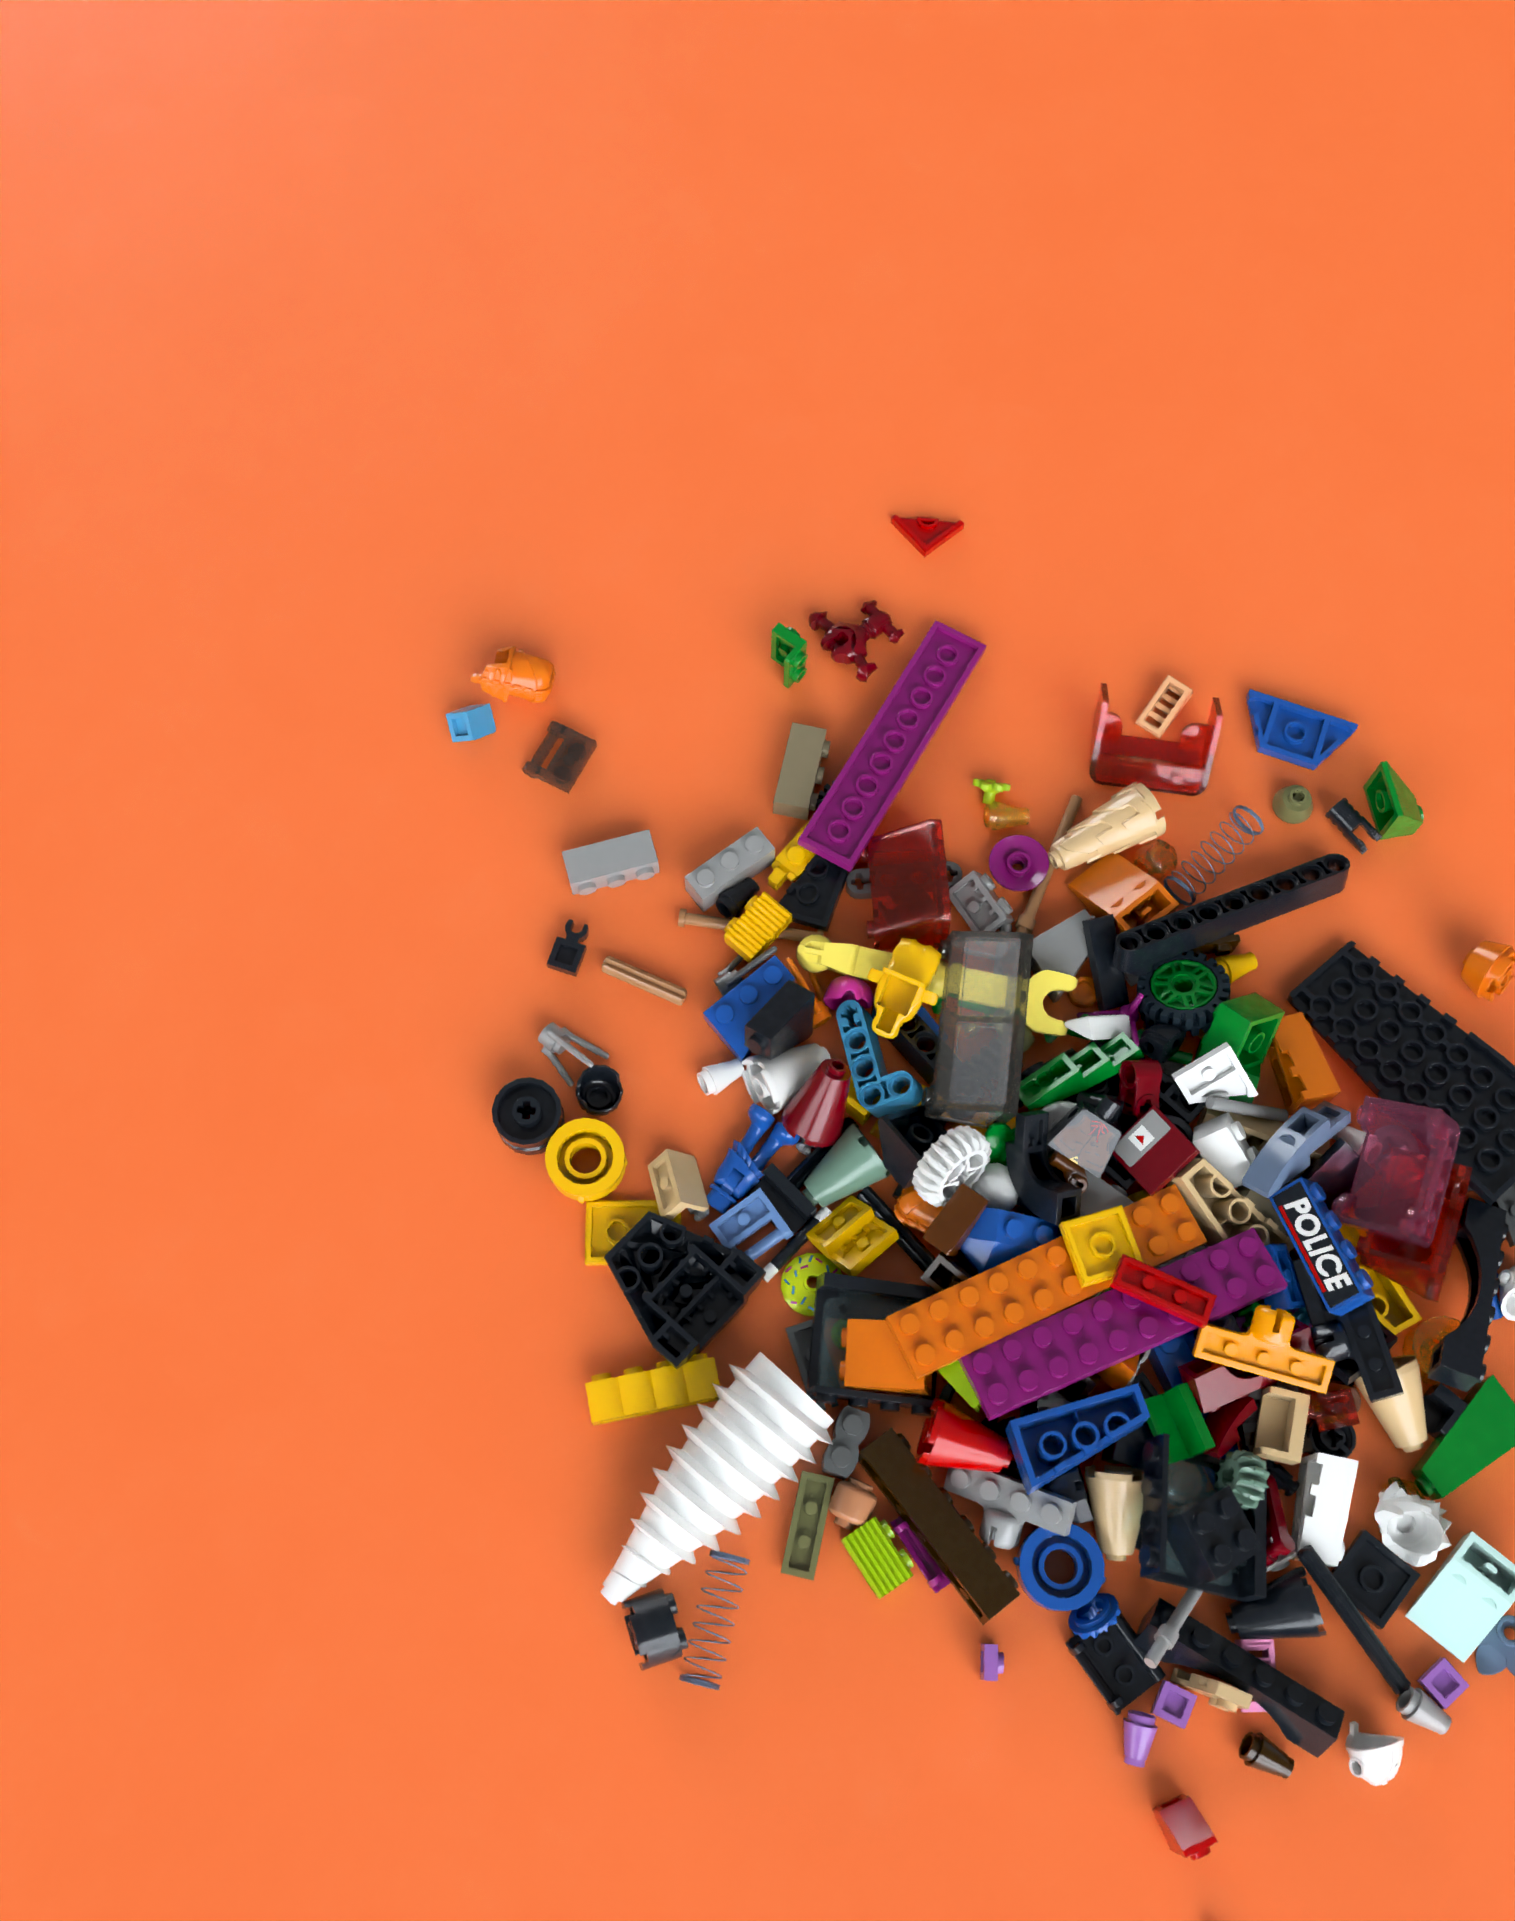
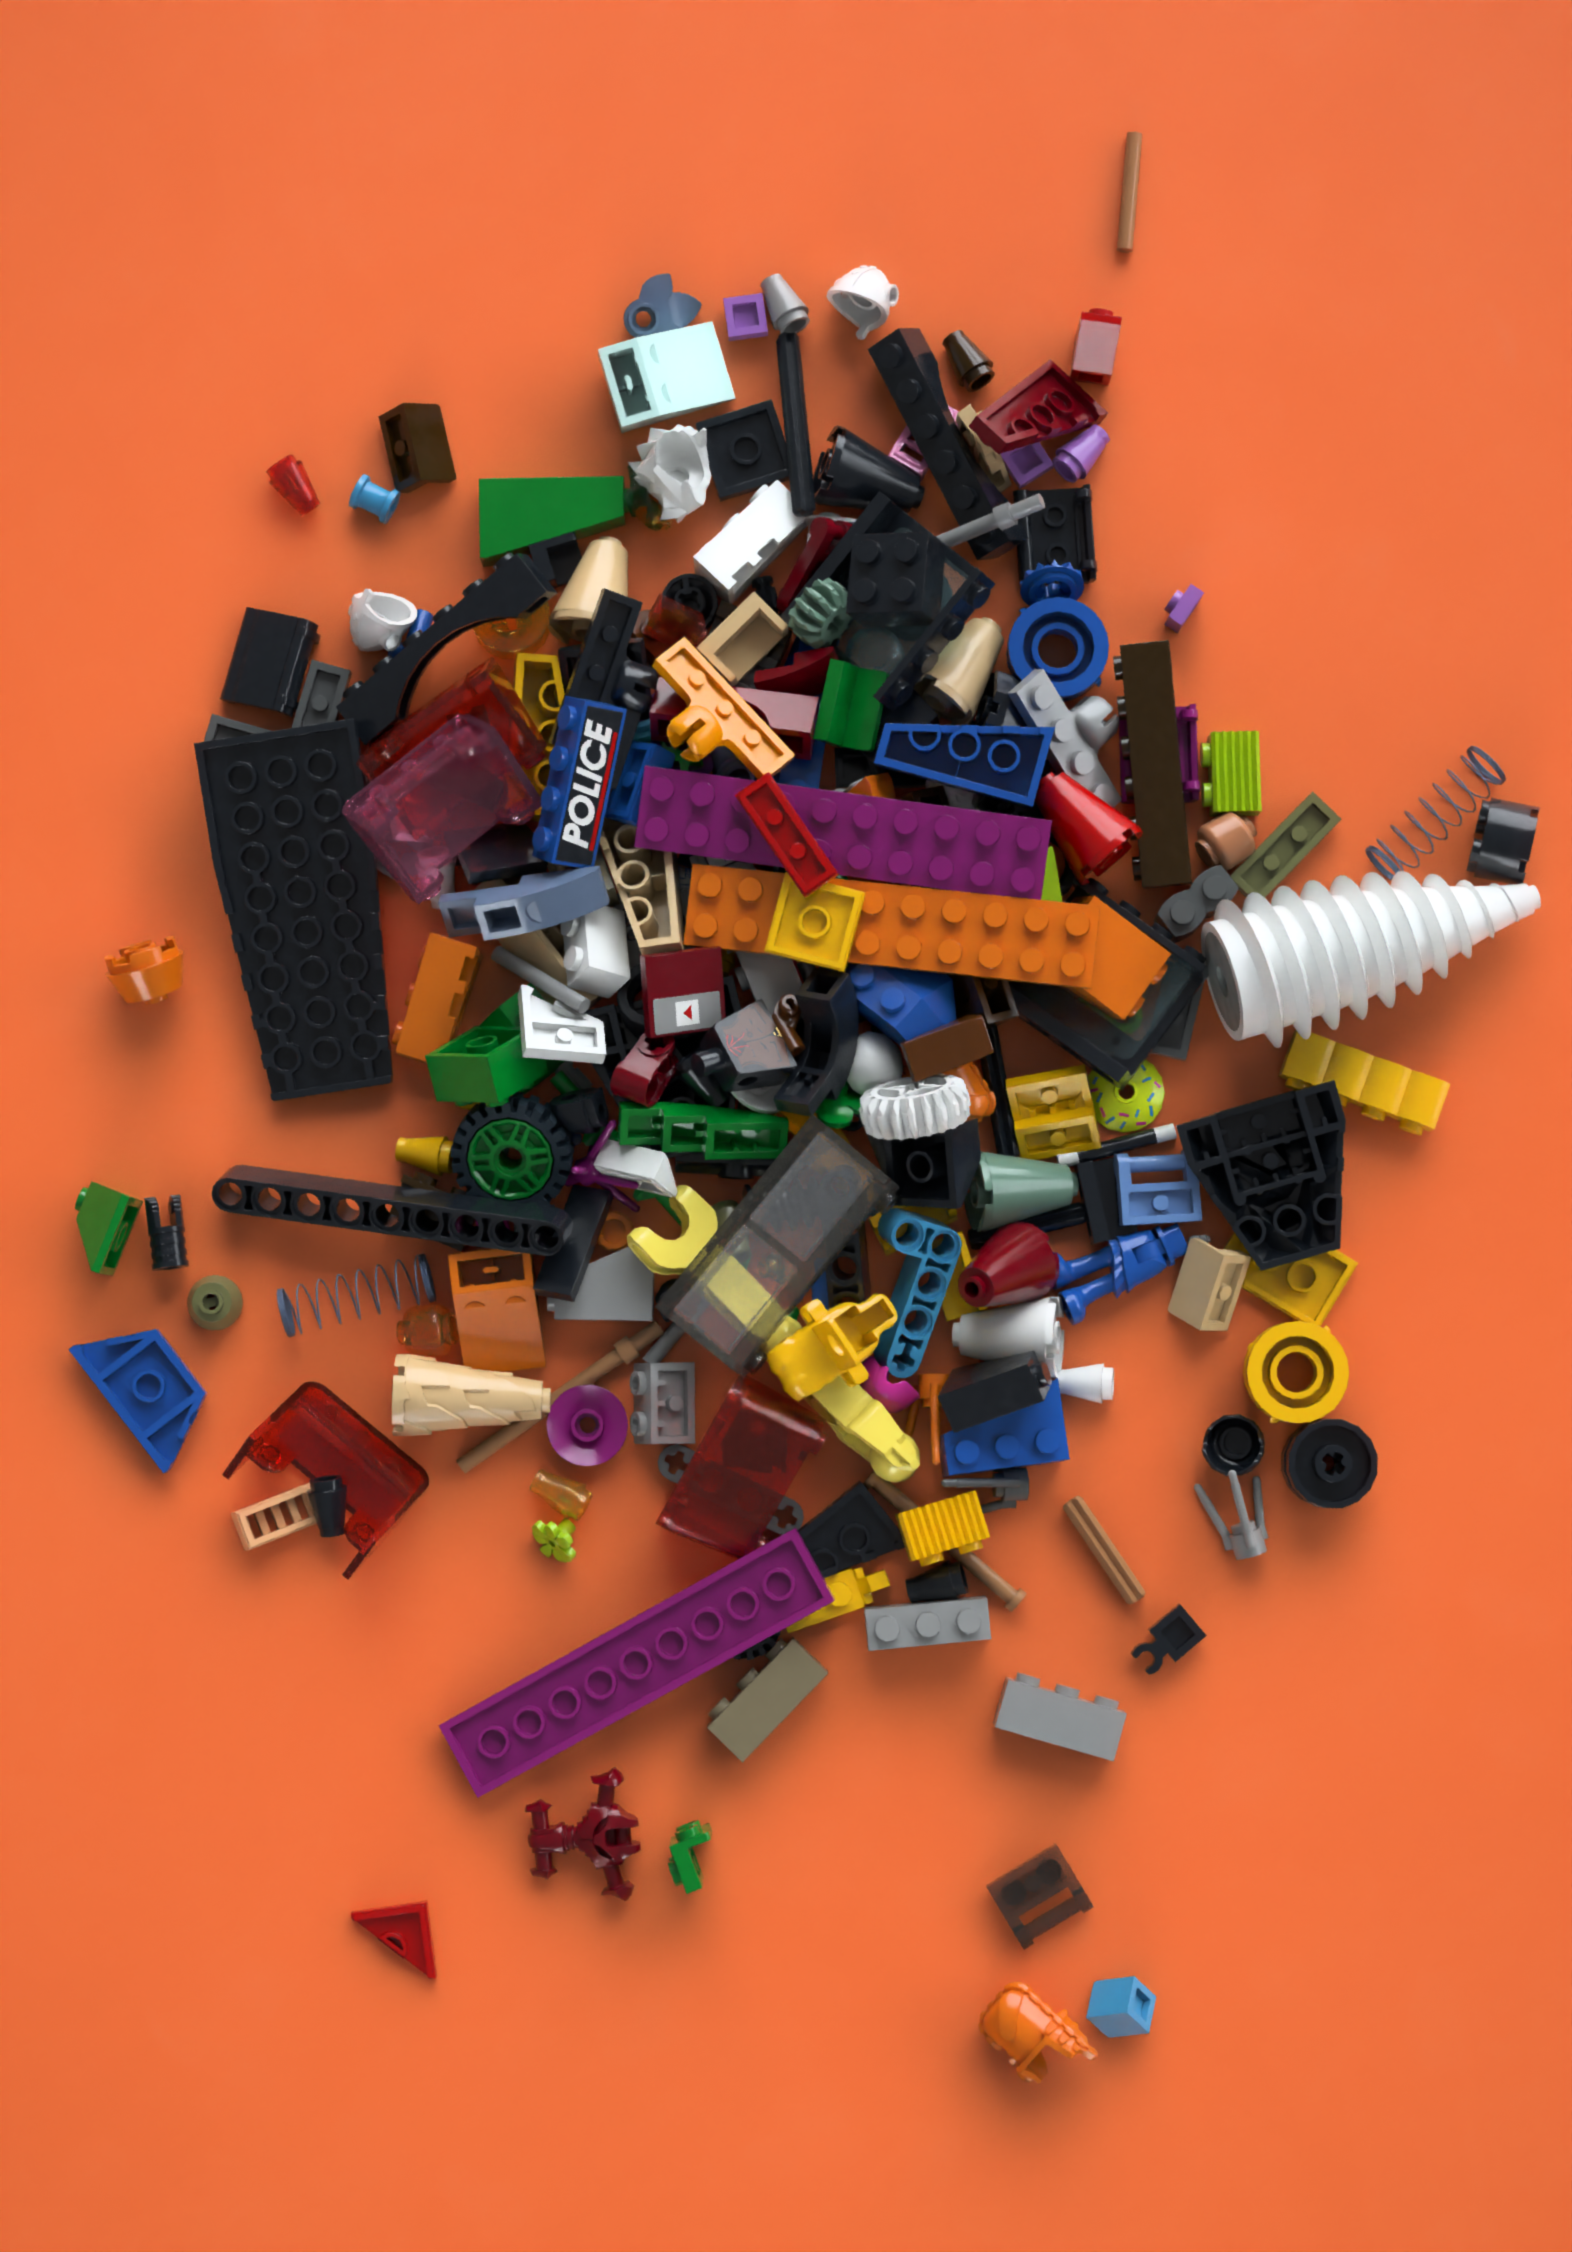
camera: 150 degrees left, 15 degrees up
none -> black cone [306,1475,347,1537]
none -> clear green hand [624,465,653,517]
none -> dark red wing [968,359,1108,454]

